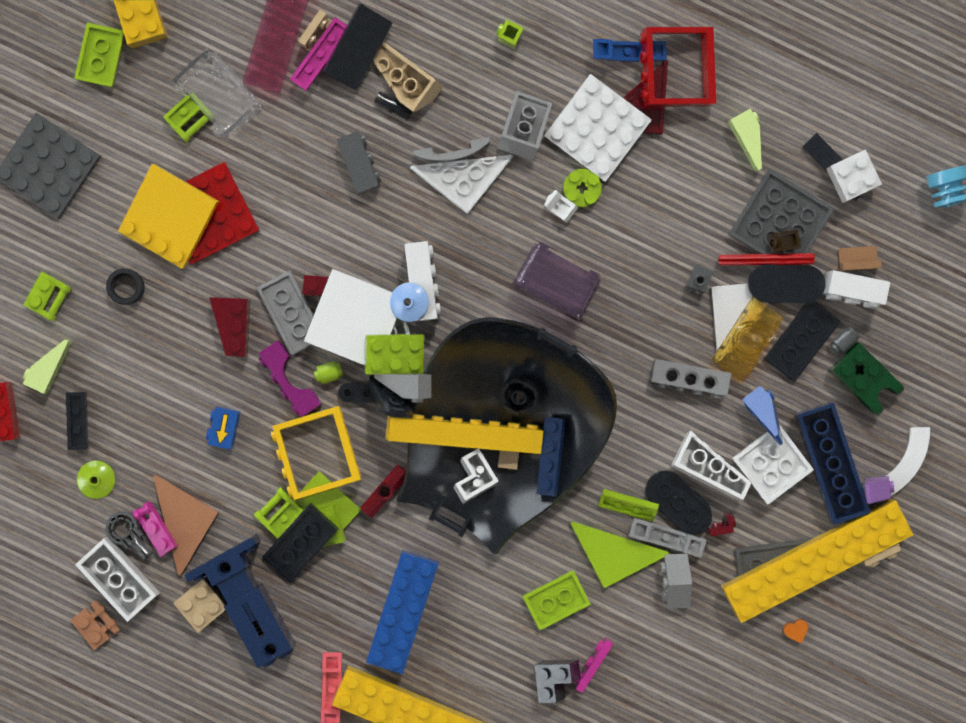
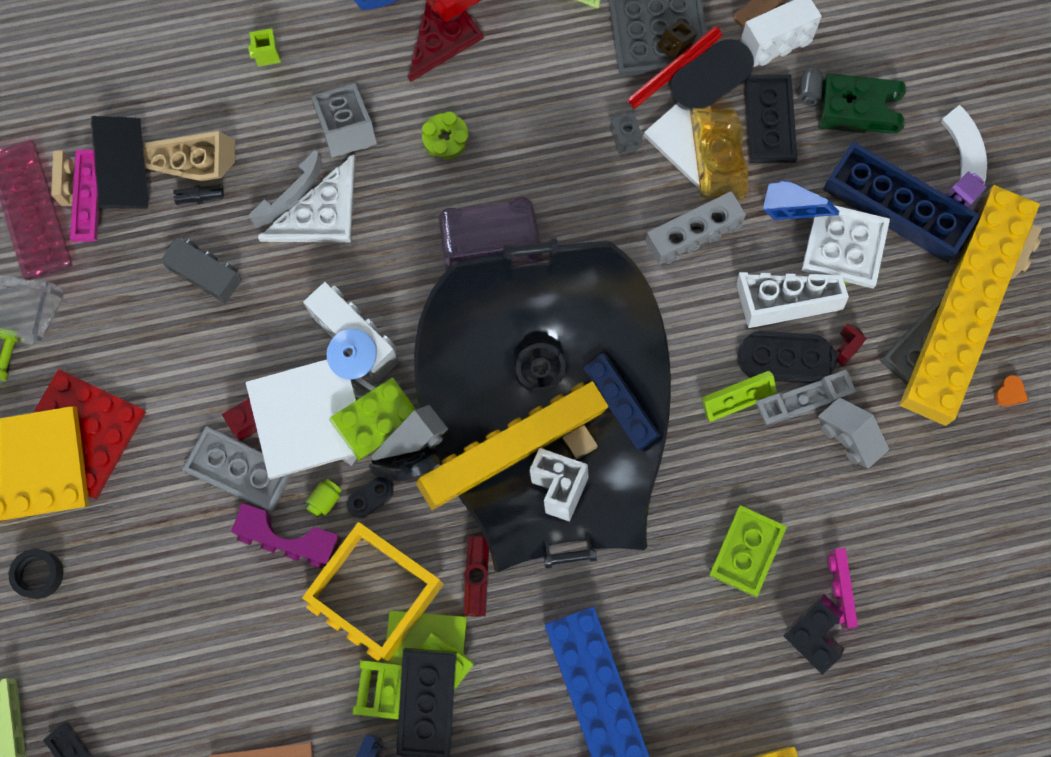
camera: 35 degrees left, 15 degrees down
blue brick [206,406,241,449] -> none
dark red wedge [209,297,251,357] -> none
white plate [544,74,652,182] -> none
white bracket [544,190,578,223] -> none
lime tile [570,521,670,588] -> none

